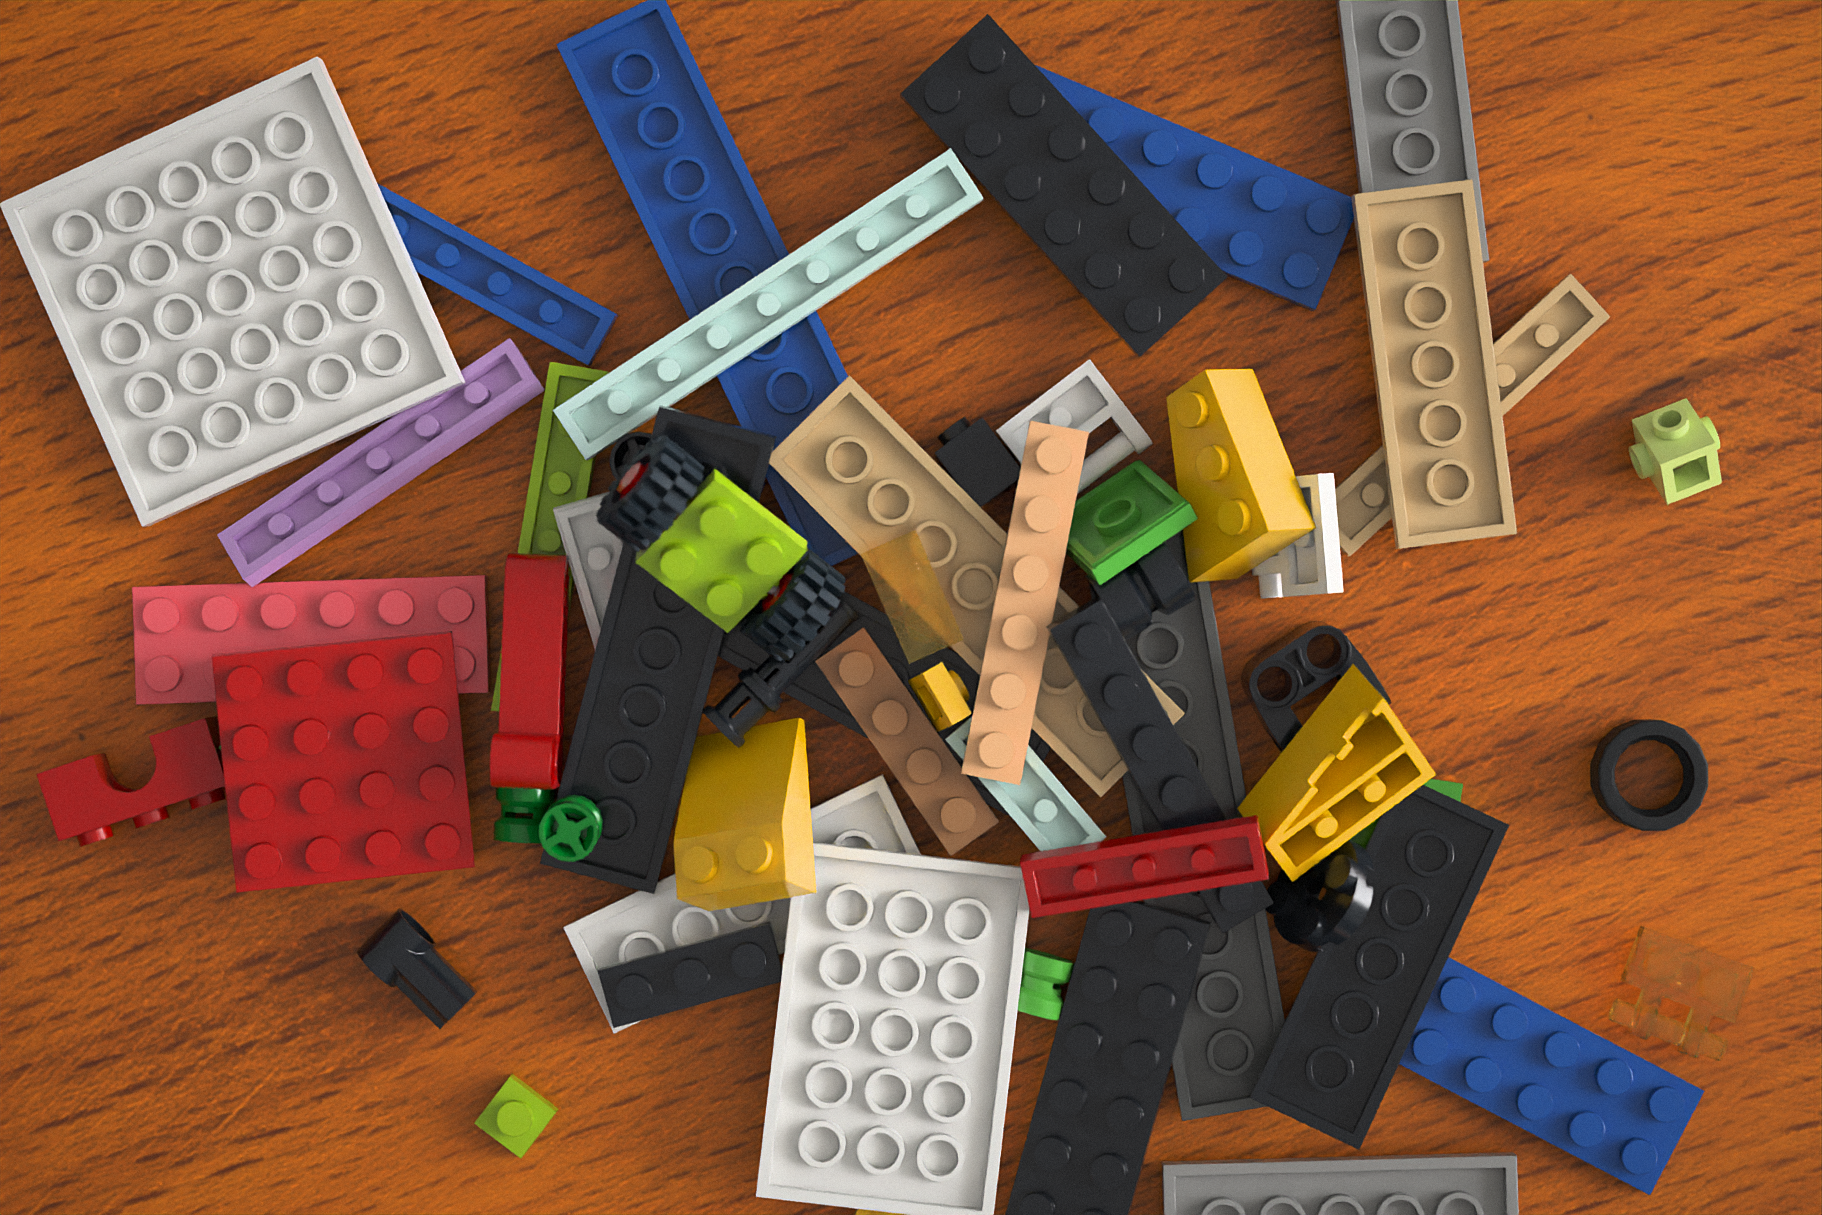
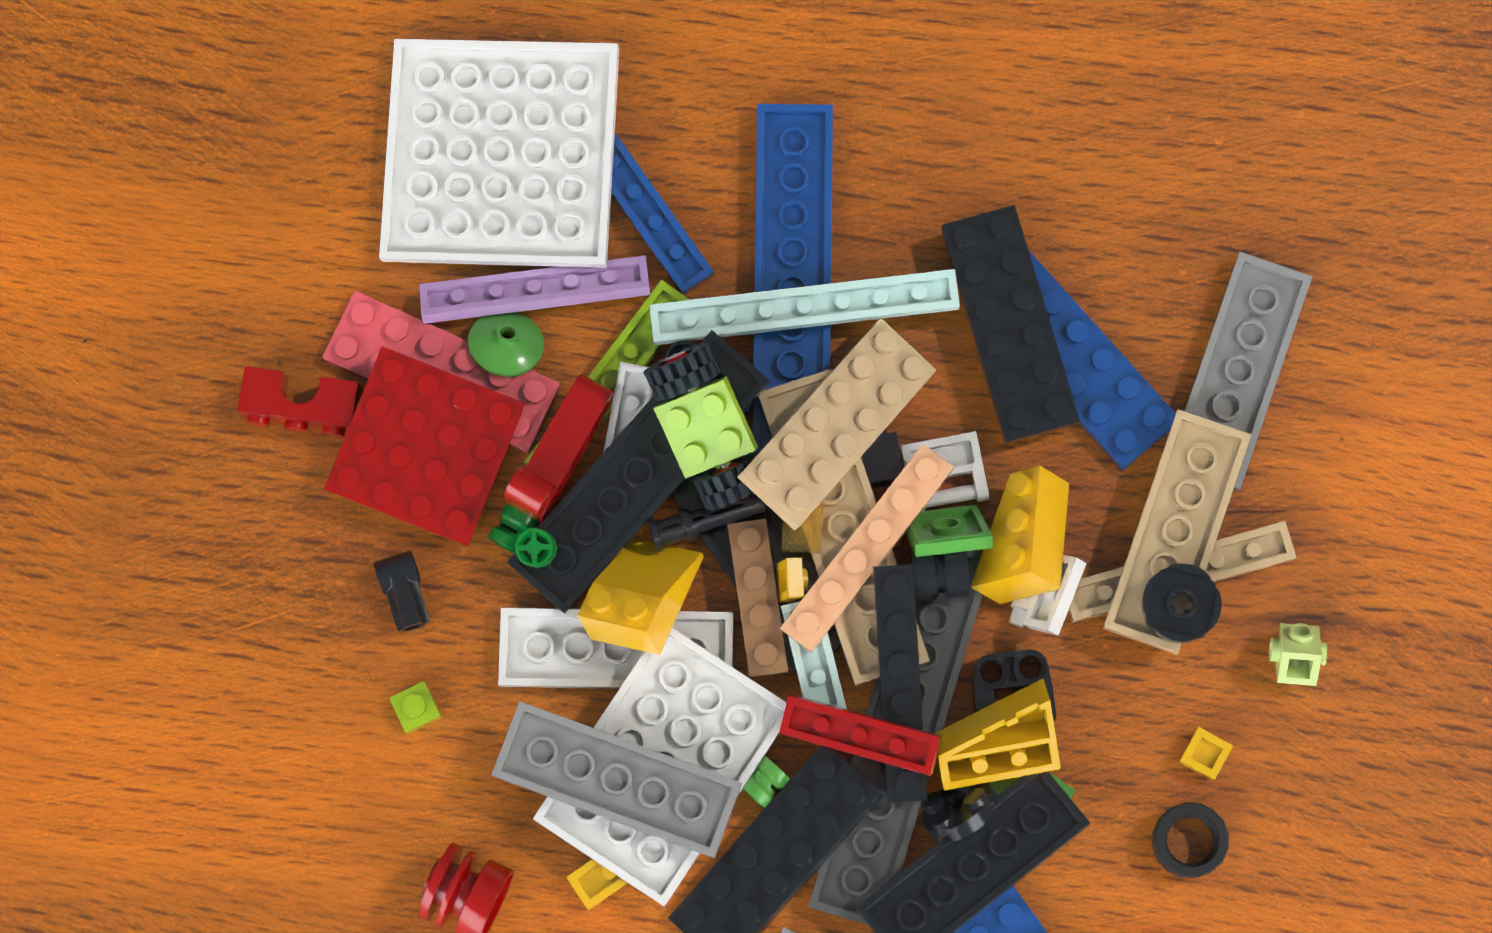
camera: 30 degrees right, 10 degrees down
black plate [598,922,783,1028] -> none
none -> bright green dish [468,312,544,377]
none -> light grey plate [491,701,742,858]
none -> tan plate [737,318,936,531]
none -> black plate [1141,563,1222,644]
none -> yellow plate [1179,727,1233,781]

